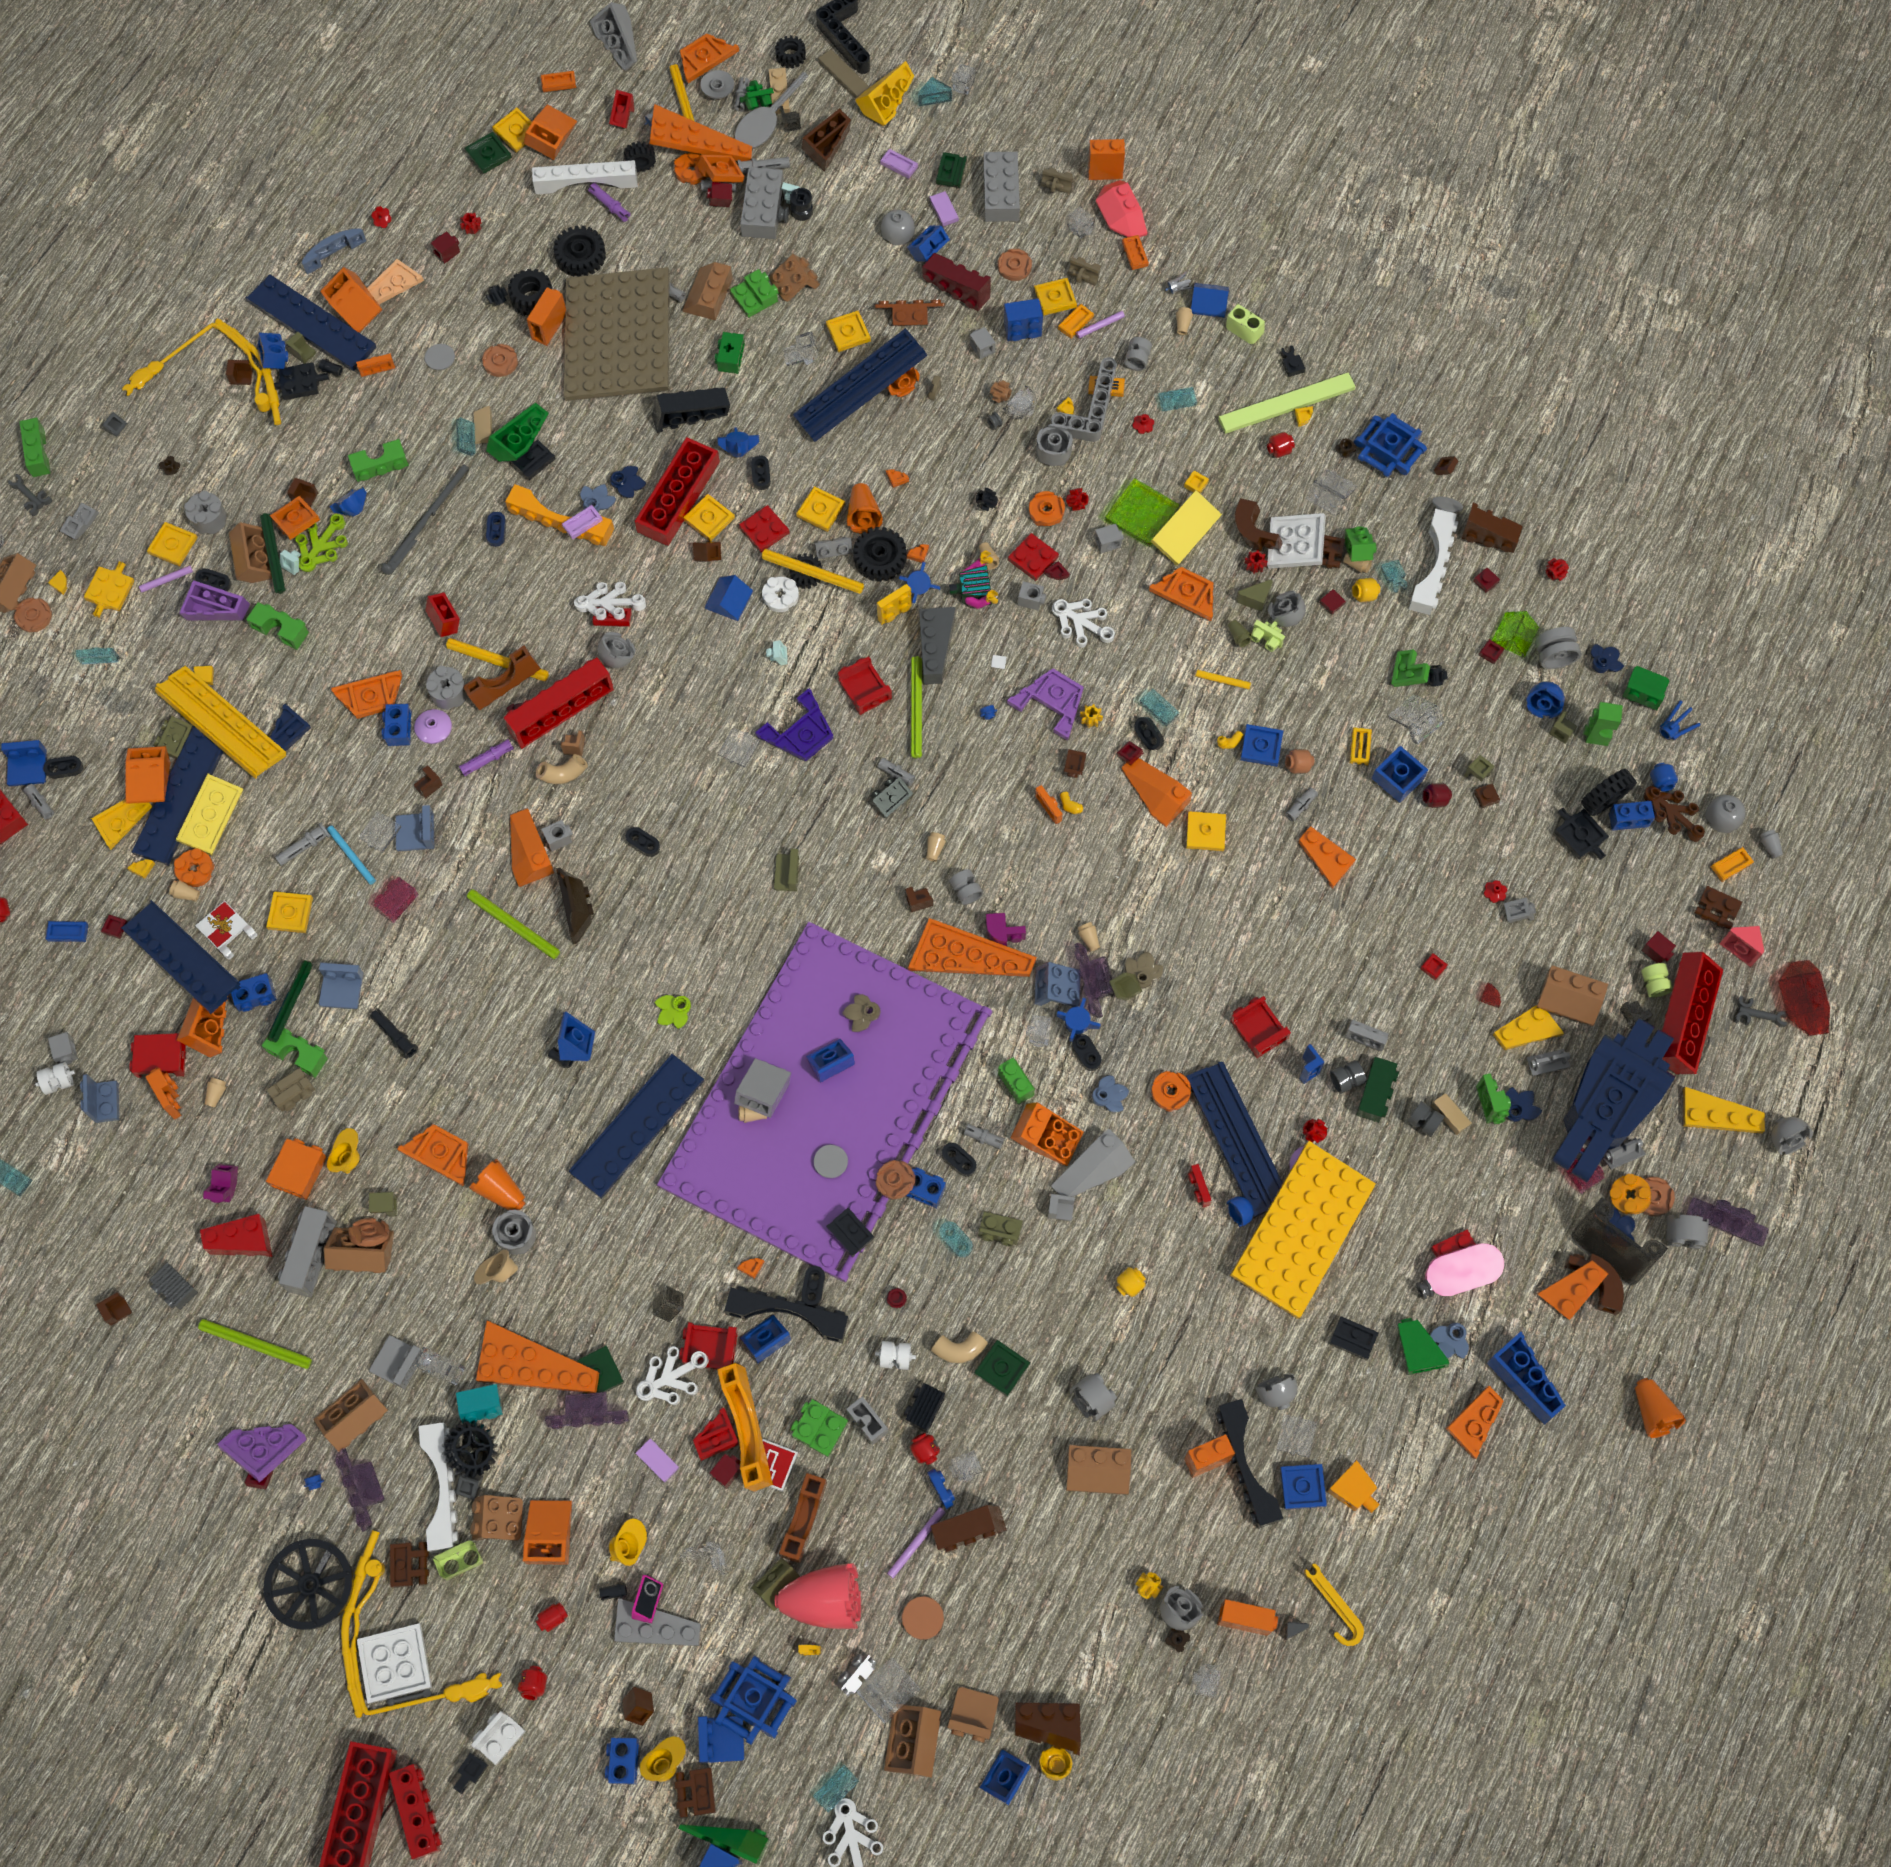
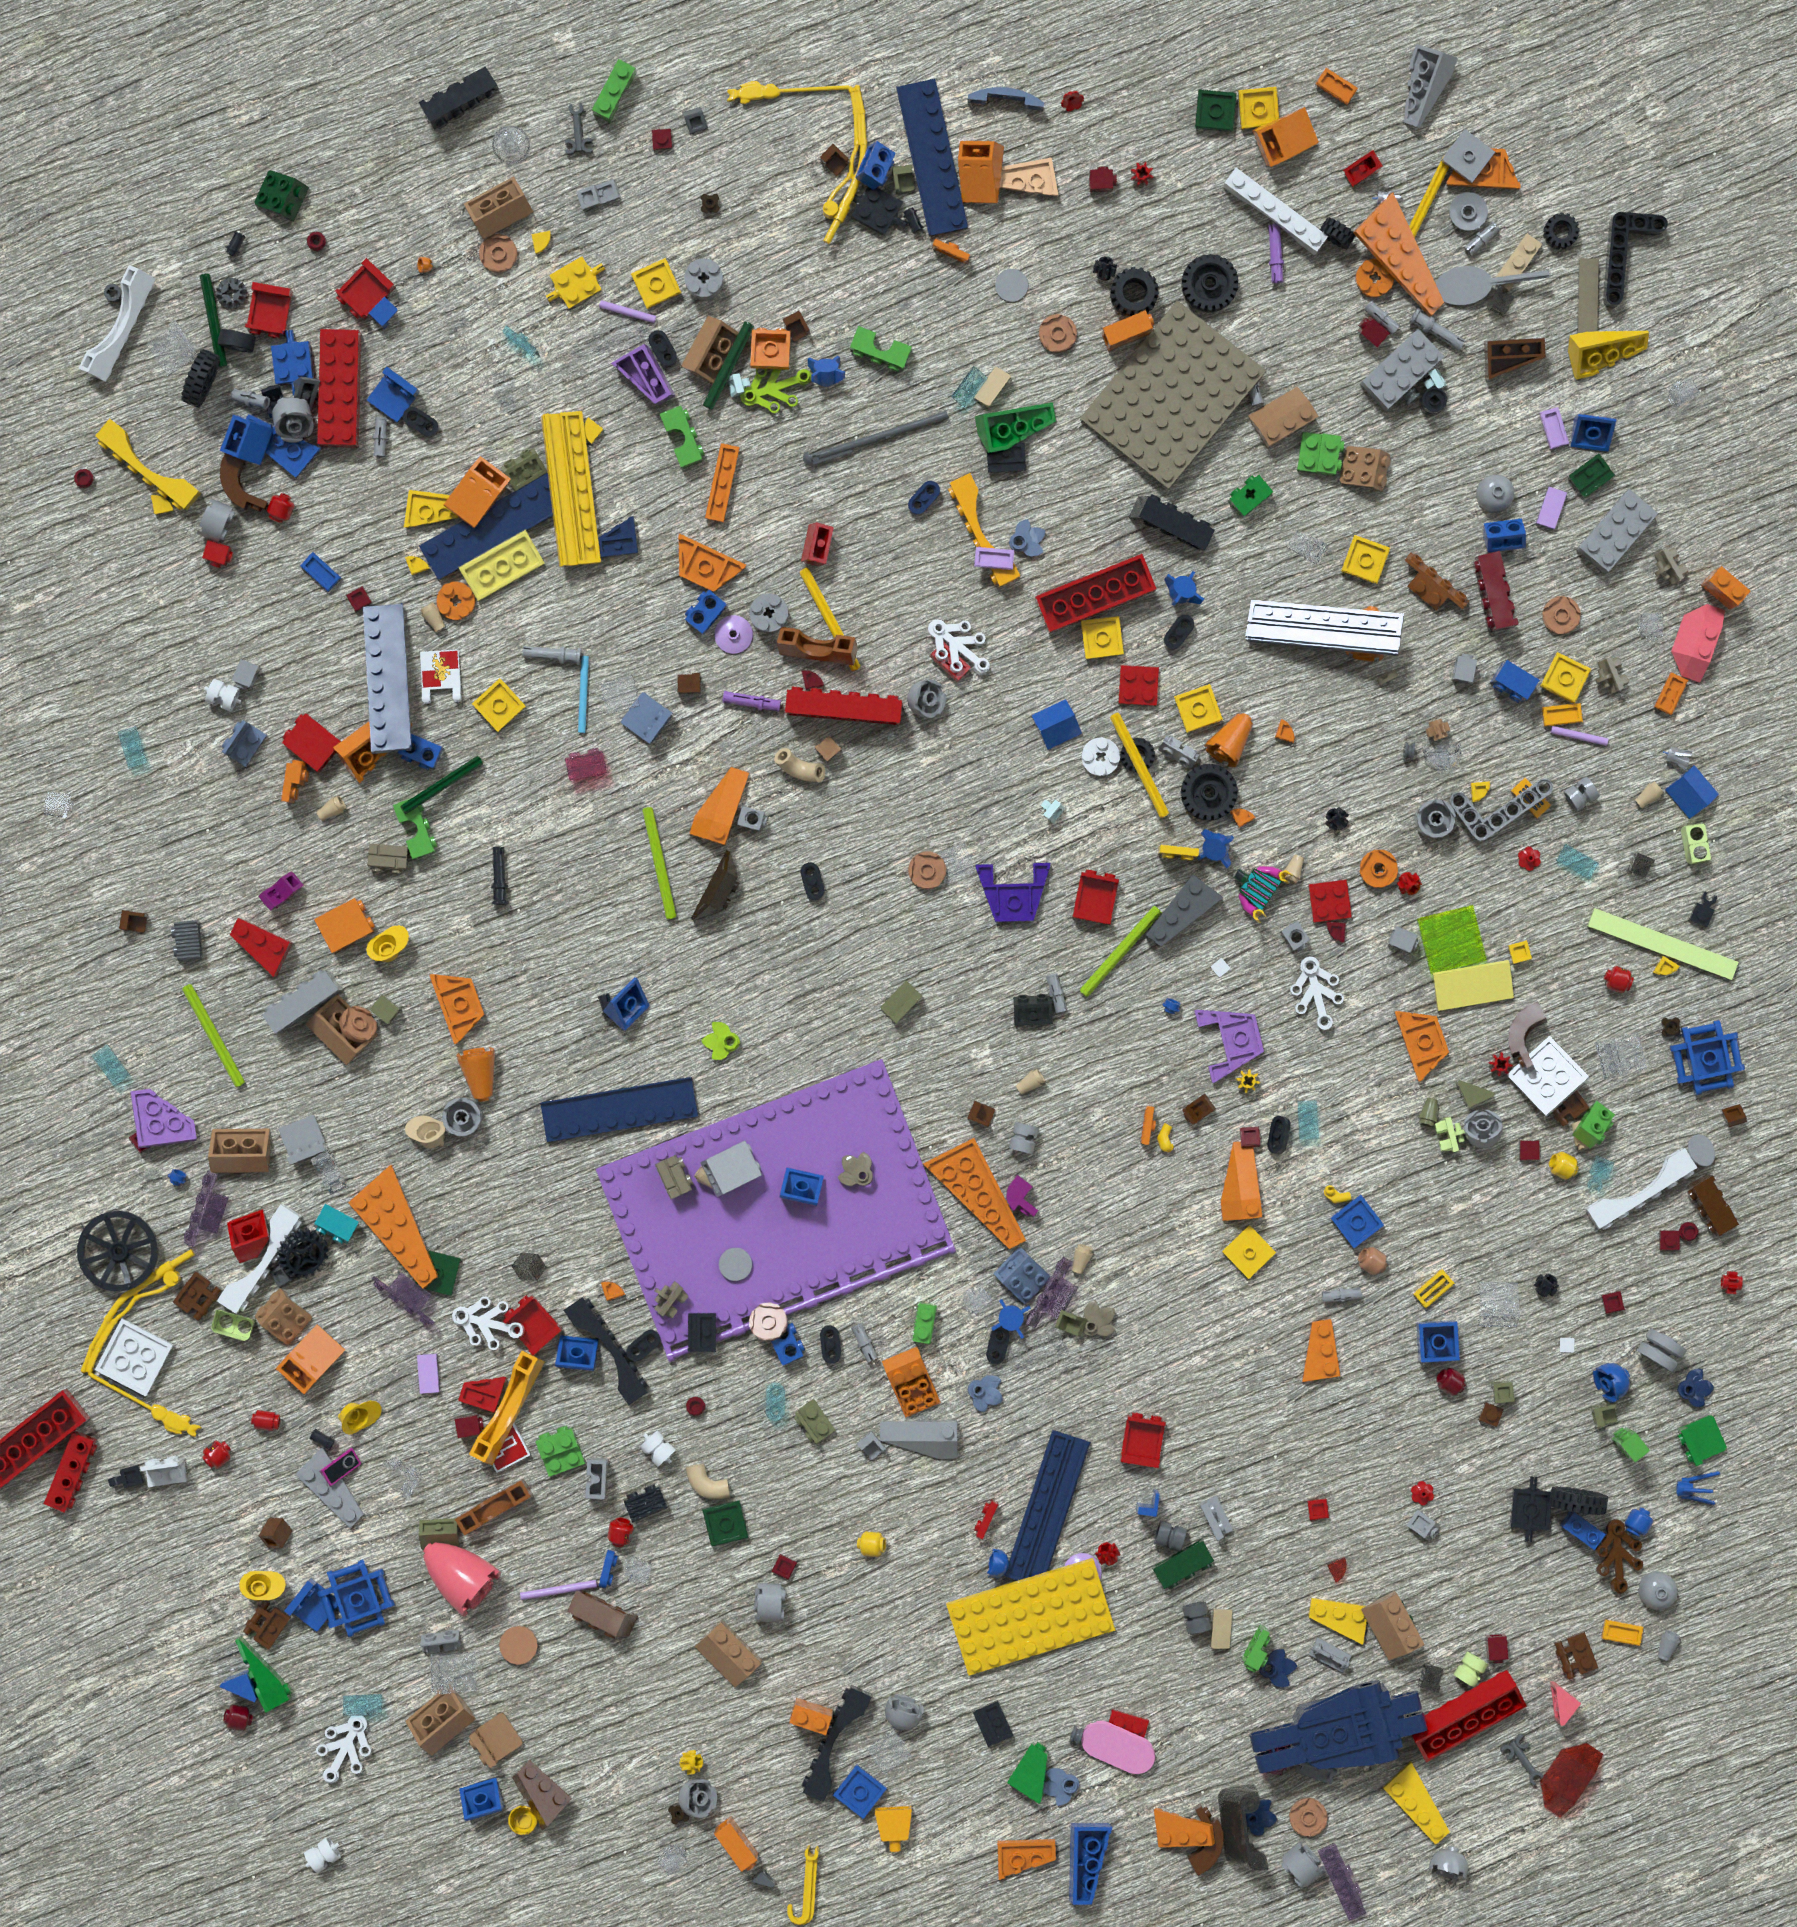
camera: 45 degrees right, 20 degrees up
sand blue bracket [319,963,364,1009] -> none
blue brick [605,1738,639,1785] -> none
dark blue plate [610,466,646,498] -> none
reddish brown panel [693,541,721,562] -> none
orange plate [698,154,745,183] -> none
green hips [740,80,774,110] -> none
yellow tile [798,1645,821,1656] -> none
clear light blue slope [918,77,952,107] -> none
orange plate [1151,1071,1191,1112] -> none
yellow bar [1196,669,1251,689] -> none
bright green plate [1391,649,1430,687] -> none
clear neon green slope [1492,611,1539,658] -> none
light orange plate [1610,1174,1651,1215] -> none
none -> clear light blue plate [91,1044,130,1087]
none -> red slope [227,1209,269,1263]
none -> dark red plate [652,128,672,150]
none -> dark tan hips [654,1281,688,1318]
none -> dark tan brick [655,1154,694,1200]
none -> orange plate [705,443,740,523]
none -> dark red tile [771,1554,797,1580]
none -> nougat tile [908,851,947,889]
none -> light grey plate [1441,129,1495,184]
none -> white sticker [1560,1338,1574,1352]
none -> blue slope [1570,414,1616,452]
none -> clear smoke panel [1627,853,1655,878]
none -> dark red plate [1679,1222,1698,1241]

